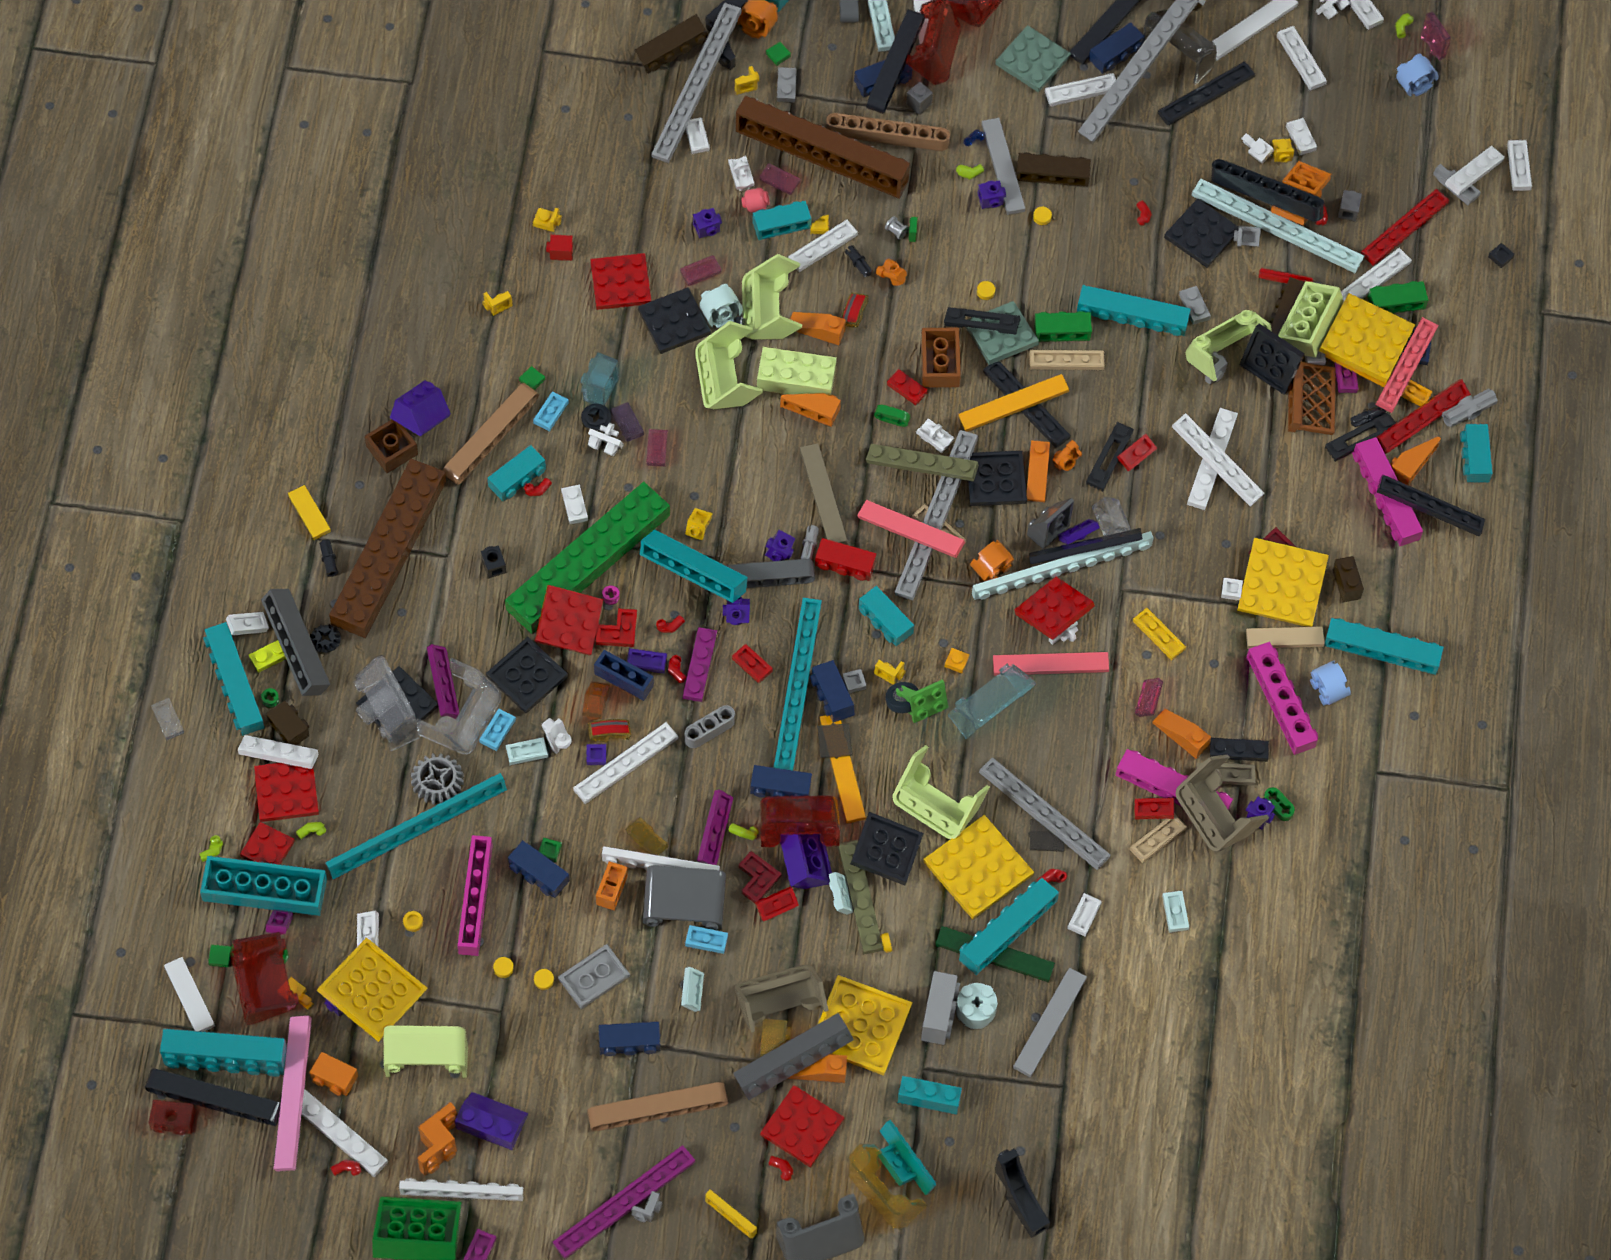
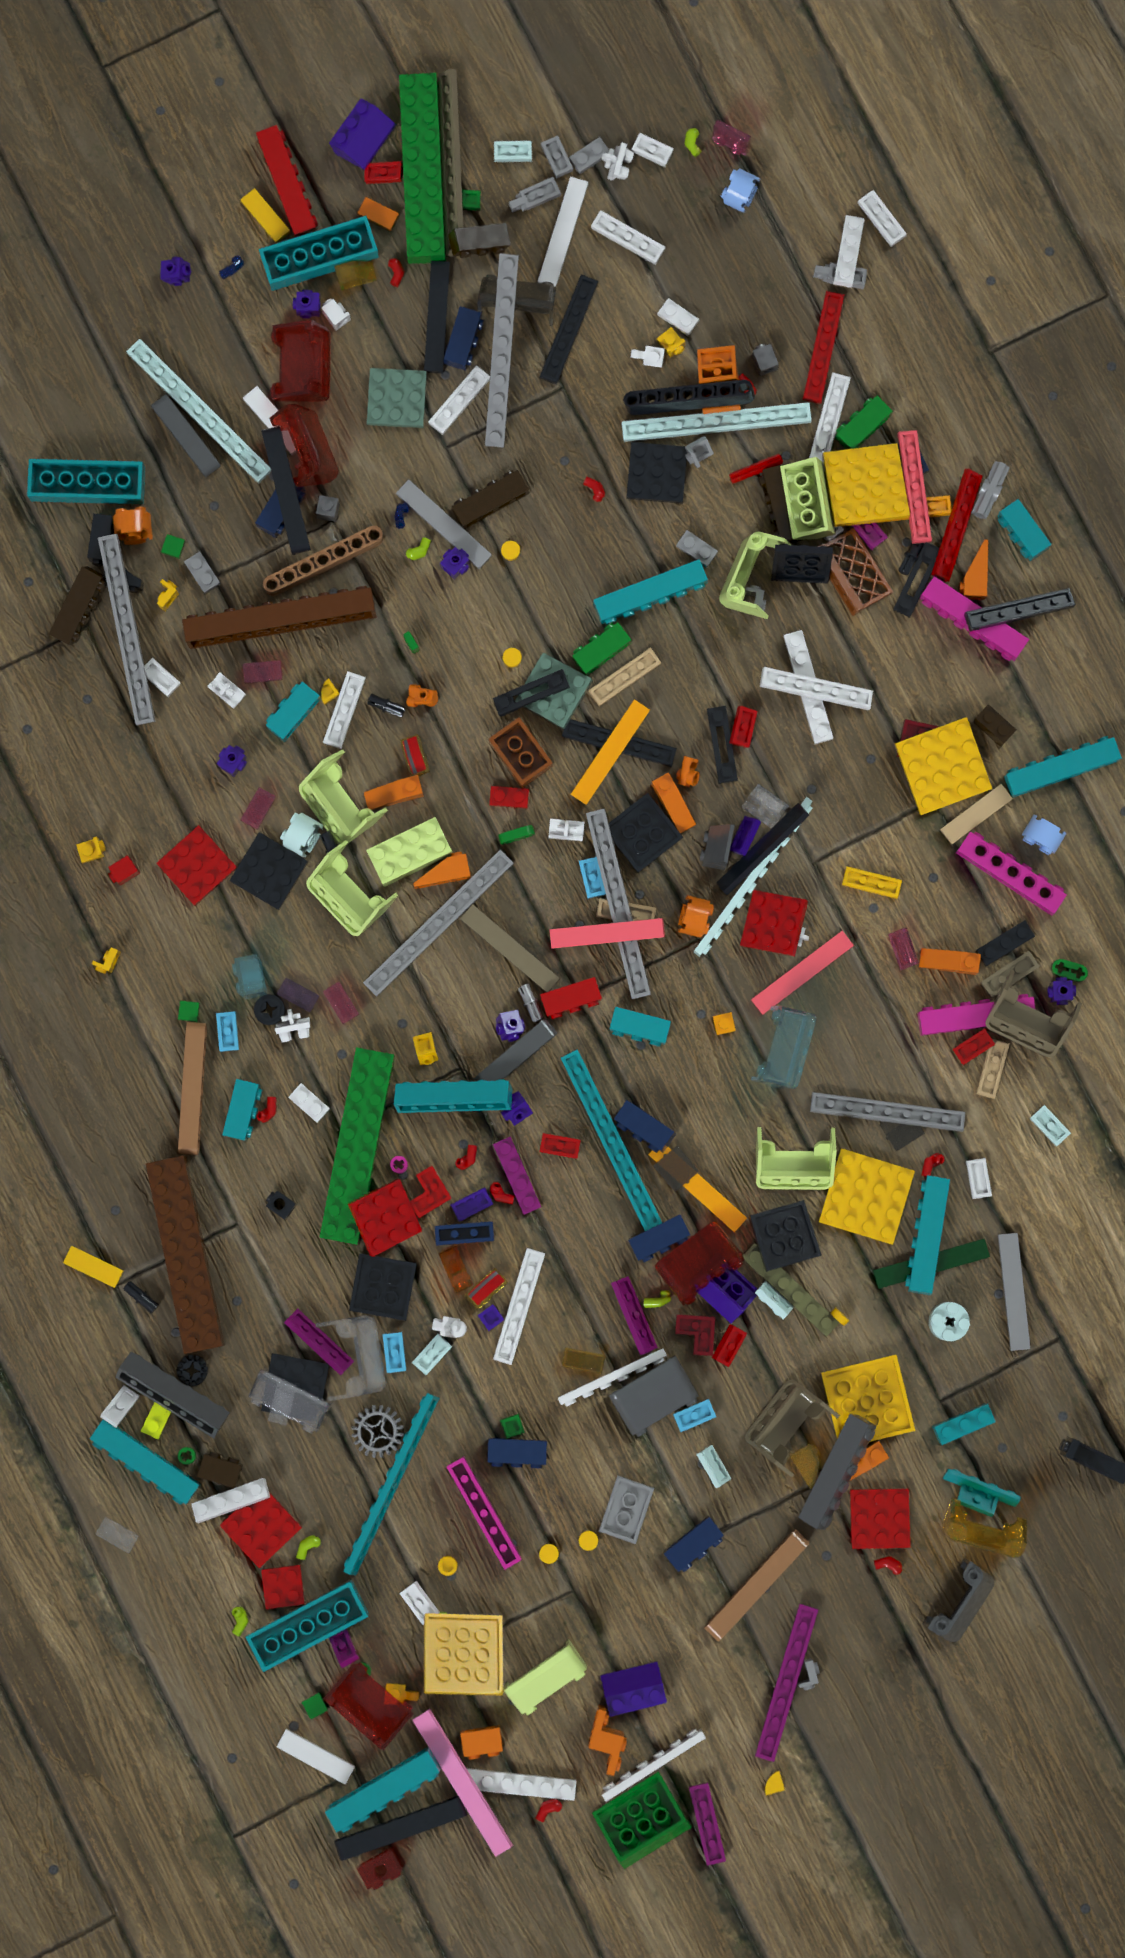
camera: 30 degrees left, 20 degrees up
reddish brown brick [364,419,418,473] -> none
dark purple slope [390,380,451,436] -> none
orange brick [596,861,628,911] -> none
light grey beam [685,705,735,748] -> none
yellow tile [705,1190,757,1239] -> none
coral head [742,188,770,213] -> none
light grey plate [842,669,866,693] -> none
olive plate [866,444,979,481] -> none
yellow bracket [874,660,906,685] -> none
light grey bush [885,216,909,240] -> none
bright green plate [885,679,948,723] -> none
light grey brick [921,971,960,1045] -> none
white plate [1221,578,1243,600] -> none
black plate [1488,242,1515,268] -> none
none -> light grey plate [363,850,514,997]
none -> medium azure plate [579,857,606,899]

